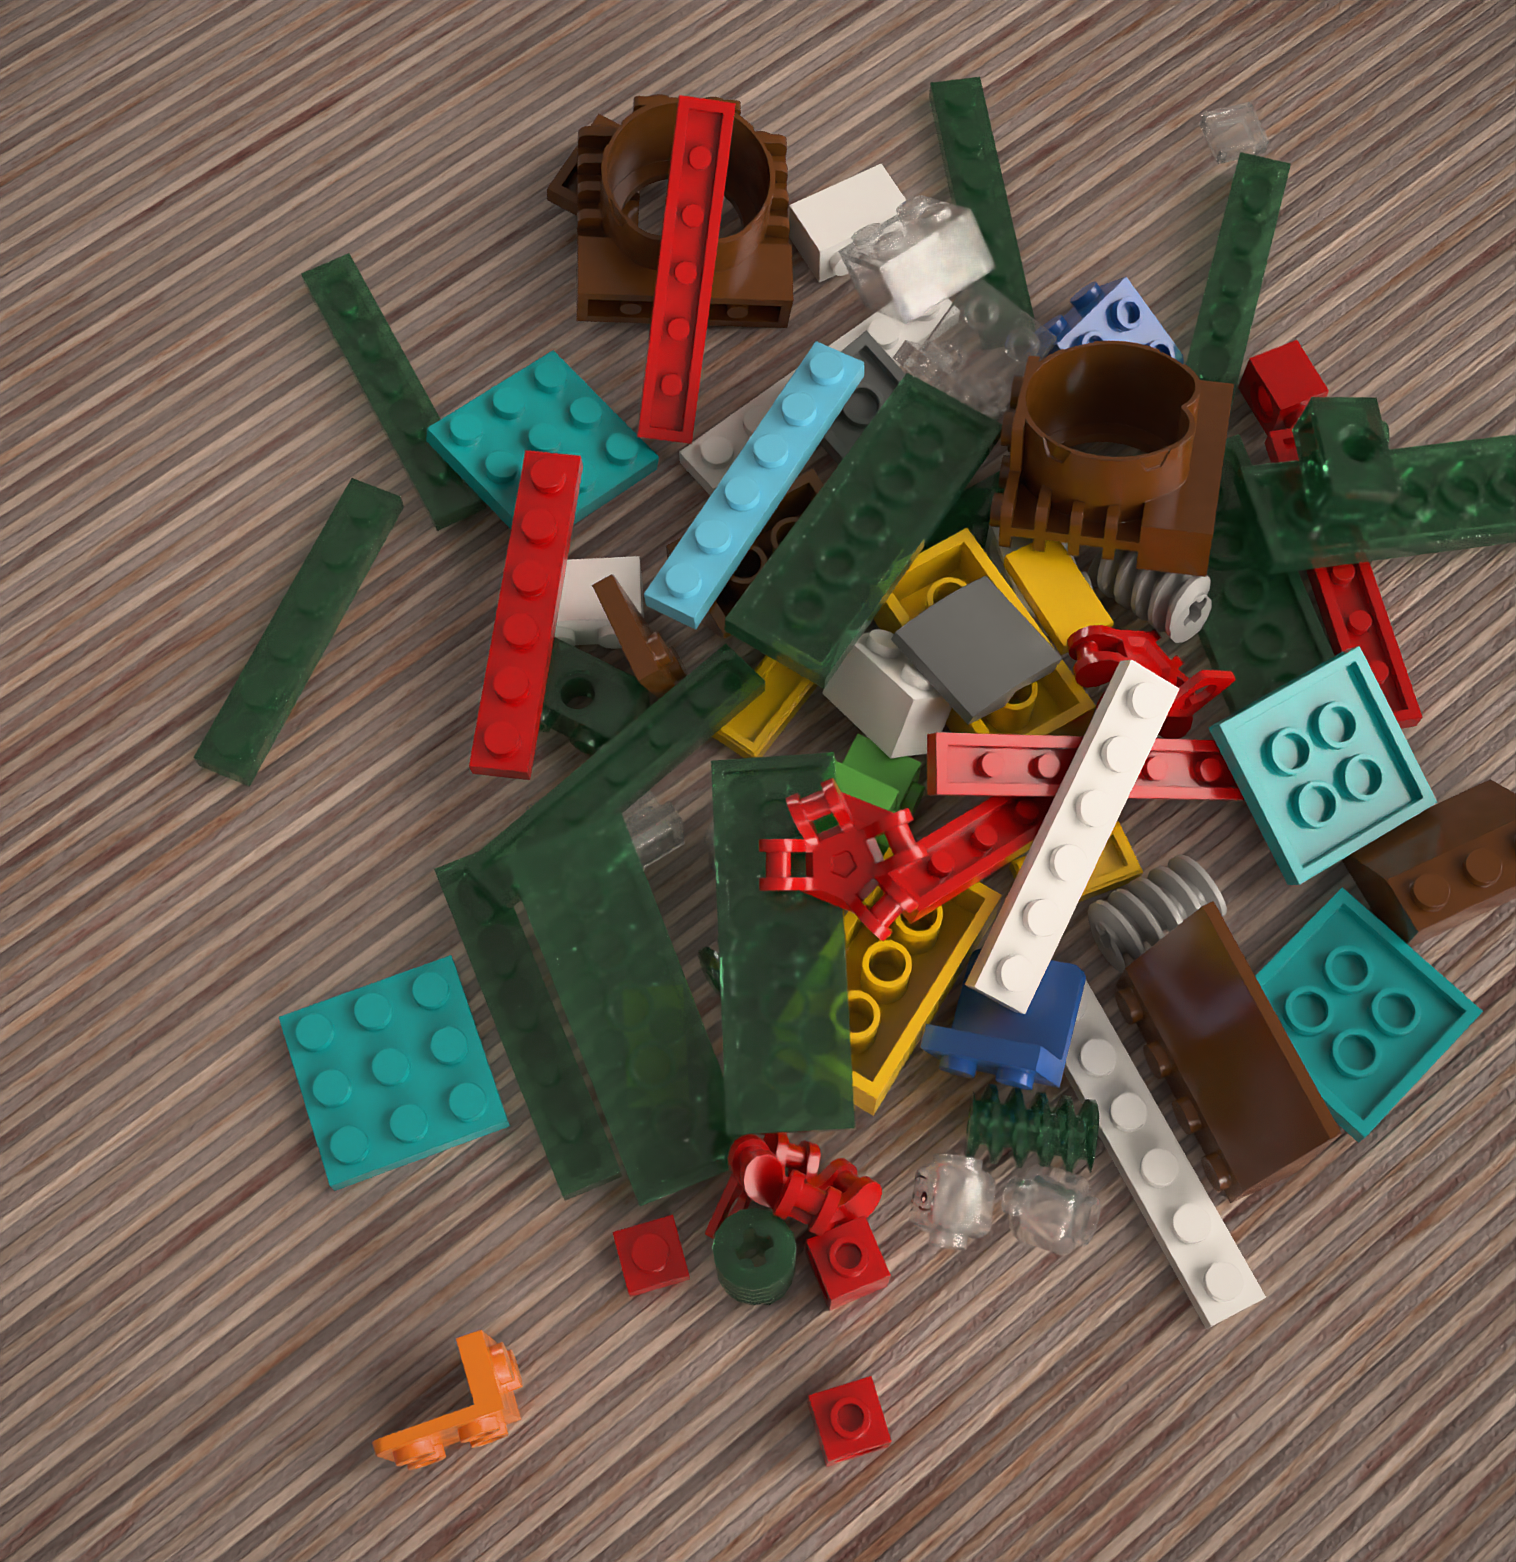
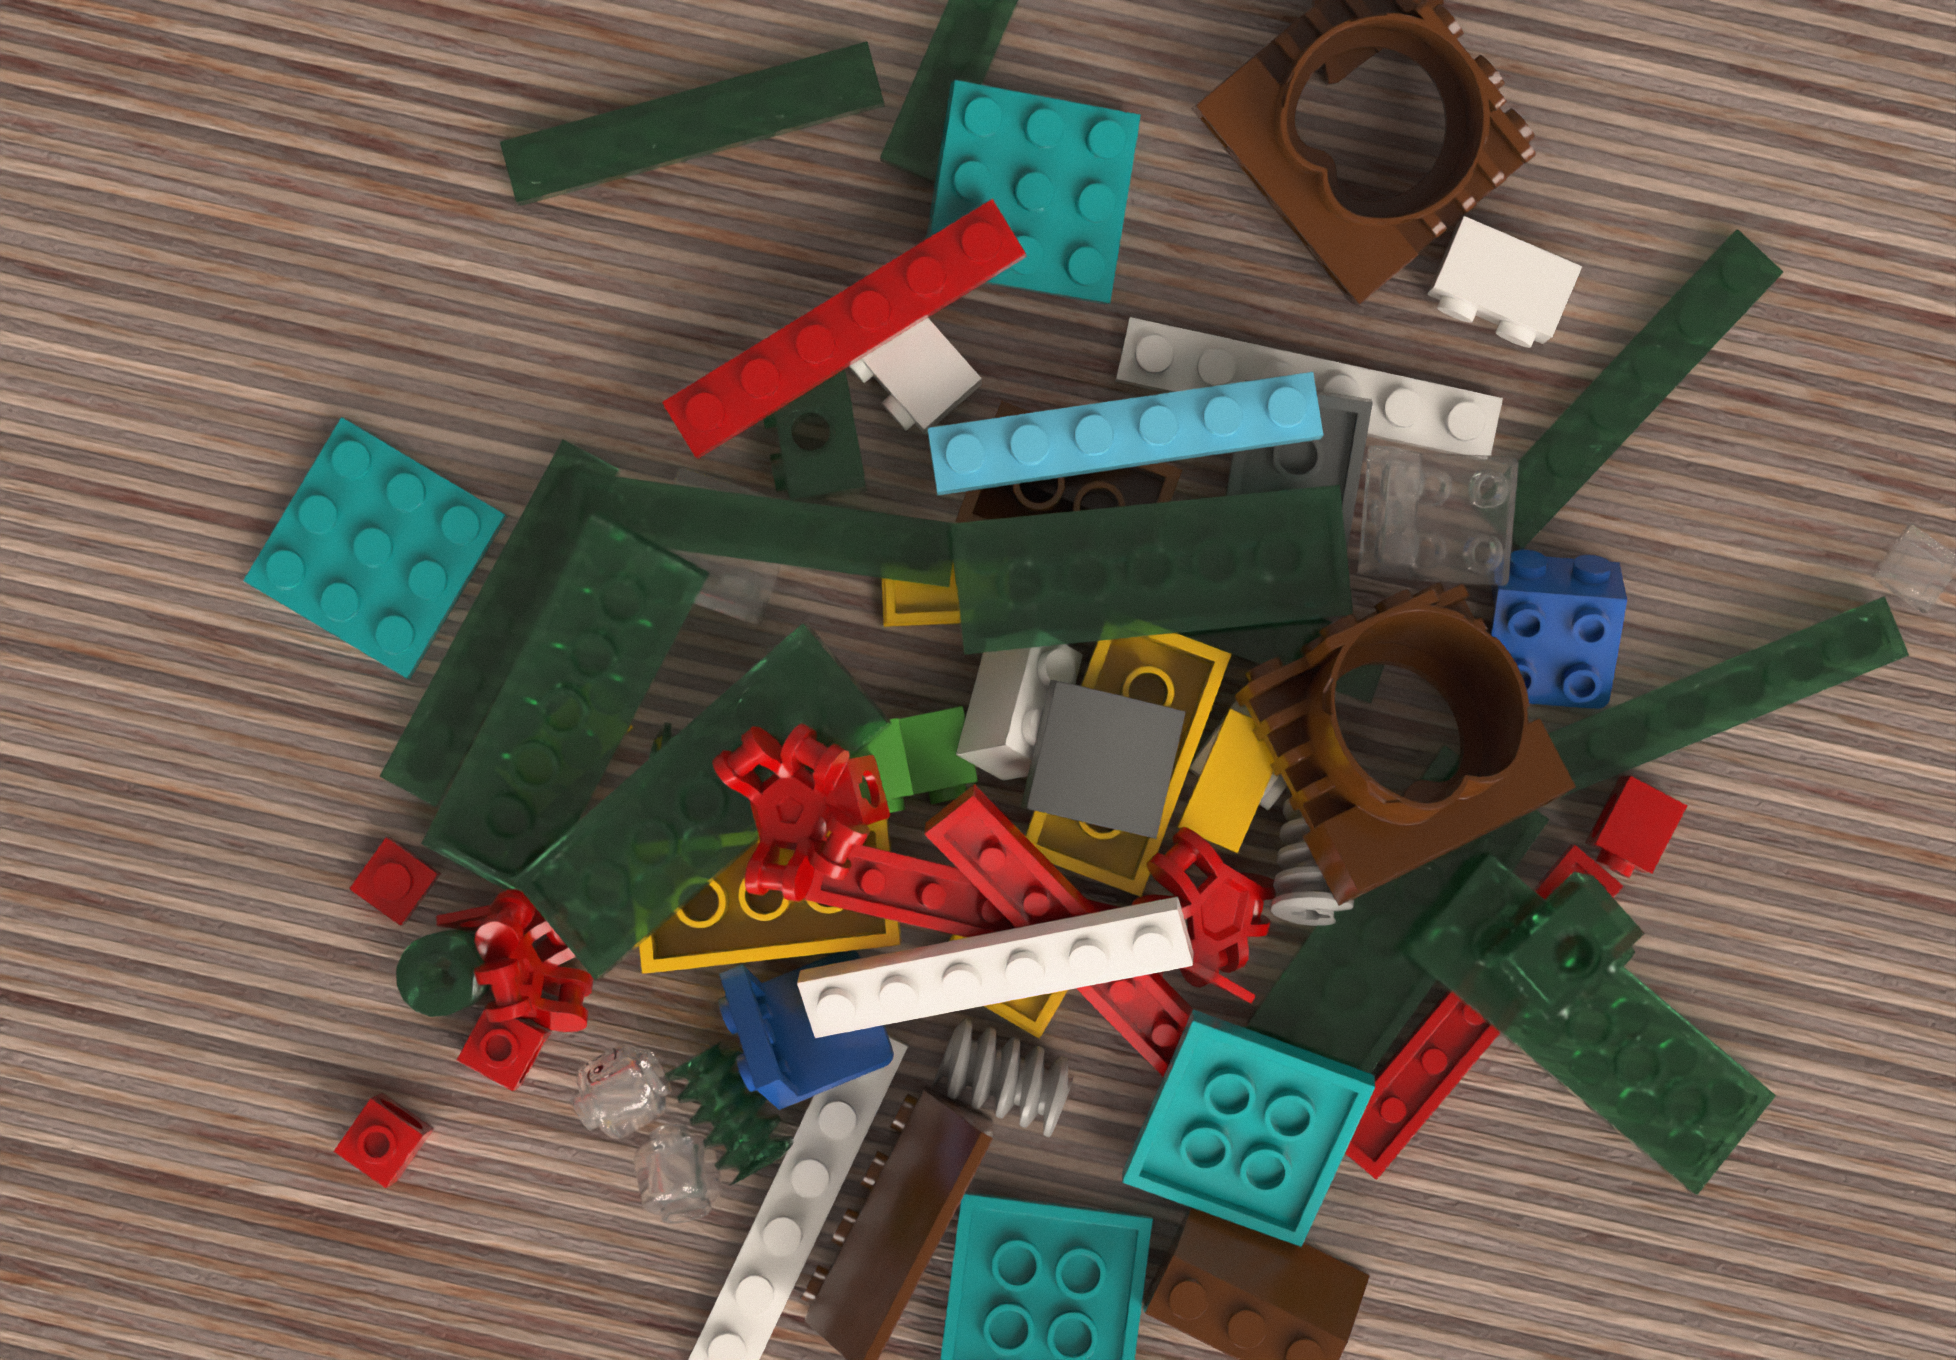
camera: 50 degrees right, 20 degrees up
orange bracket [372,1330,523,1470] -> none
reddish brown wing [592,574,689,708] -> none
red plate [637,95,736,444] -> none
clear brick [838,195,996,324] -> none

